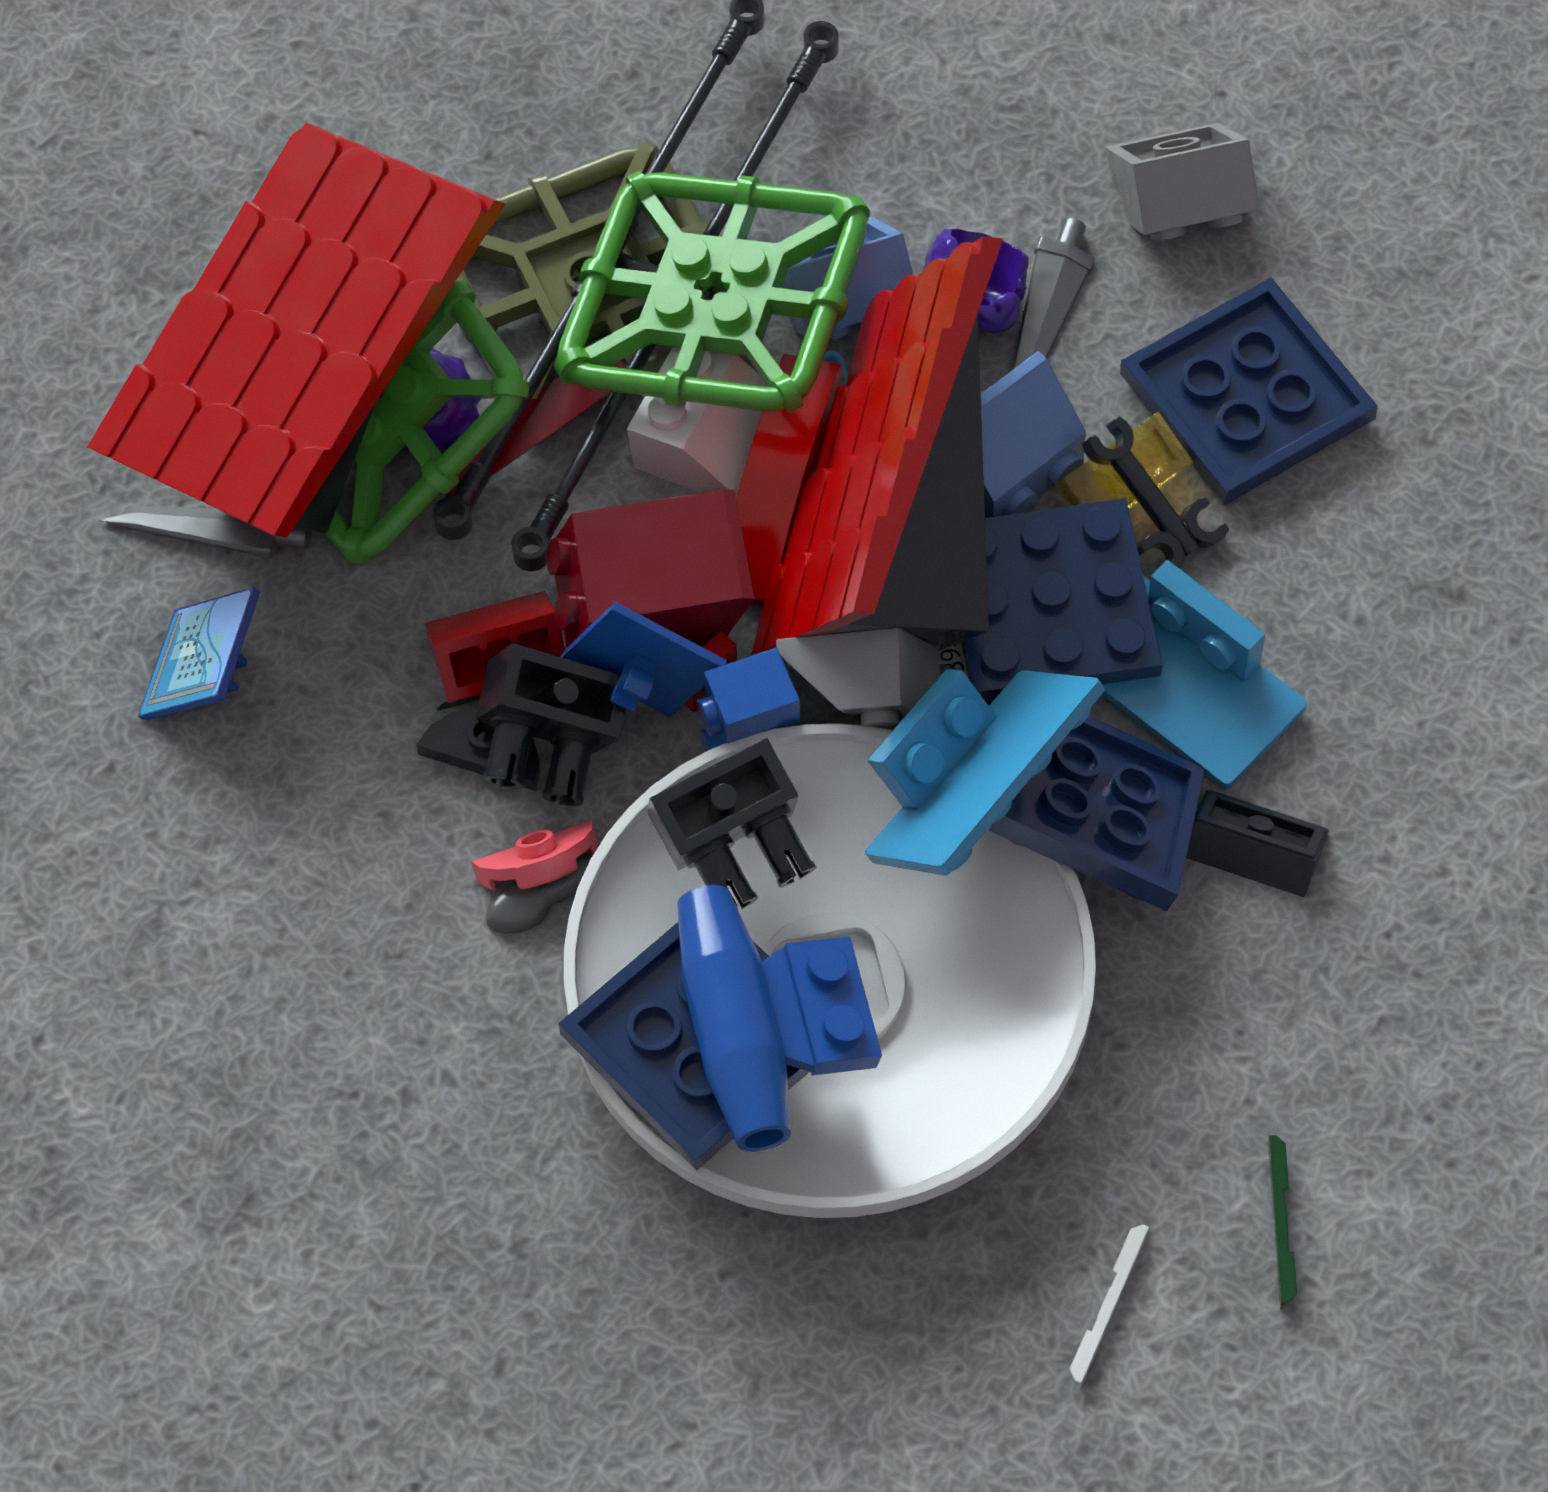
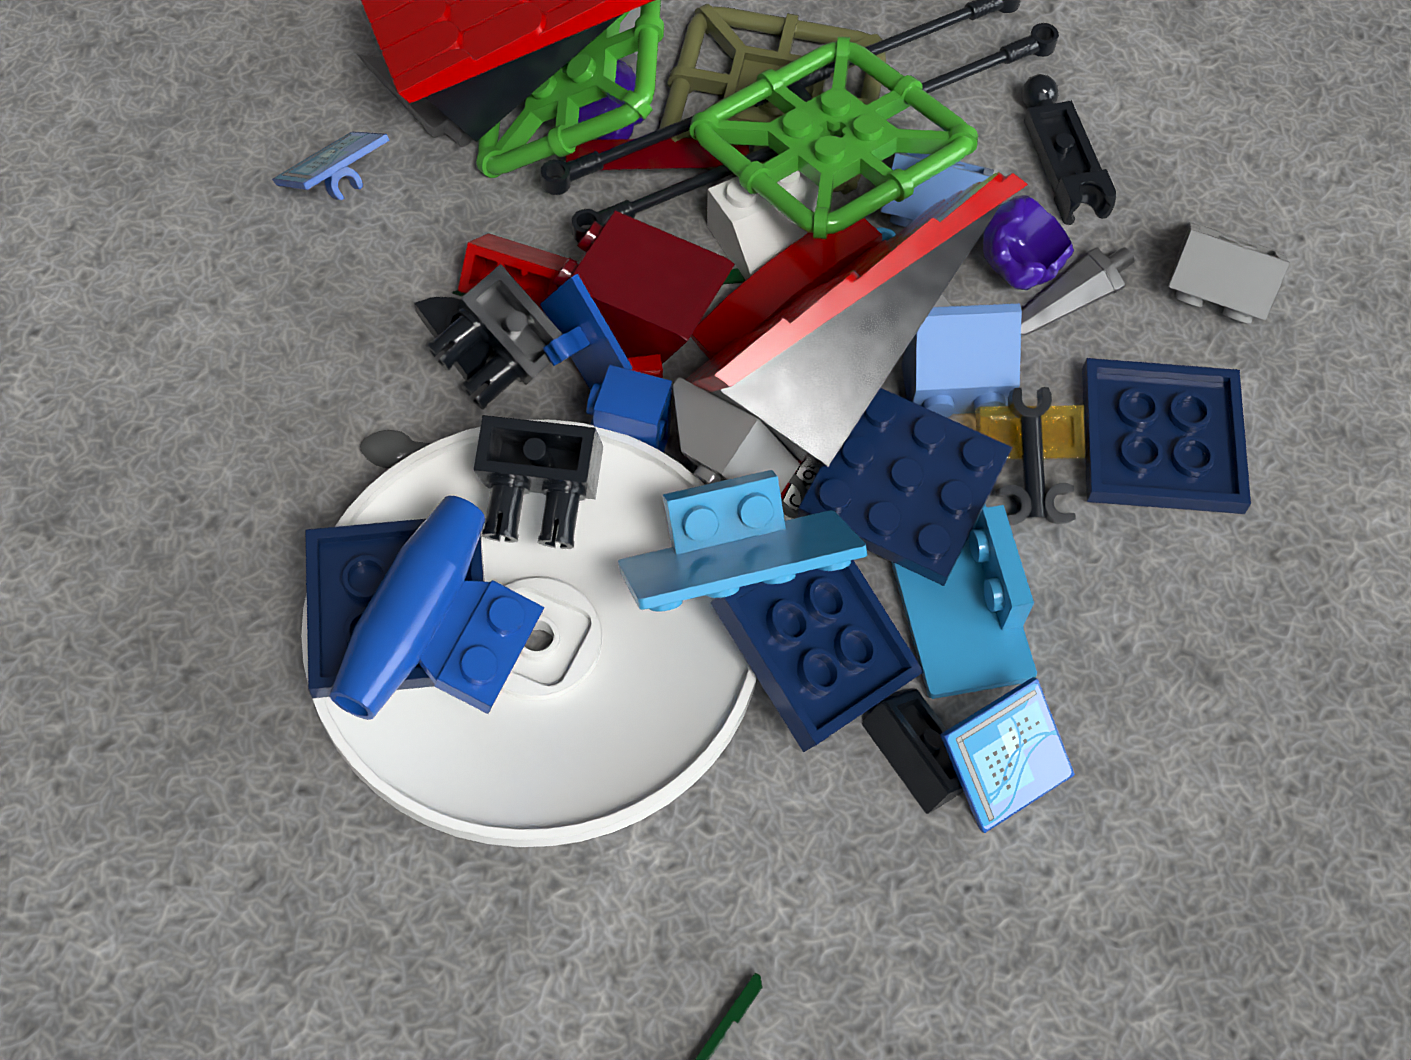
camera: 30 degrees right, 0 degrees up
coral plate [471,820,599,890] -> none
white piece [1070,1224,1149,1389] -> none
none -> piece [940,677,1075,833]
none -> black plate [1021,74,1116,225]

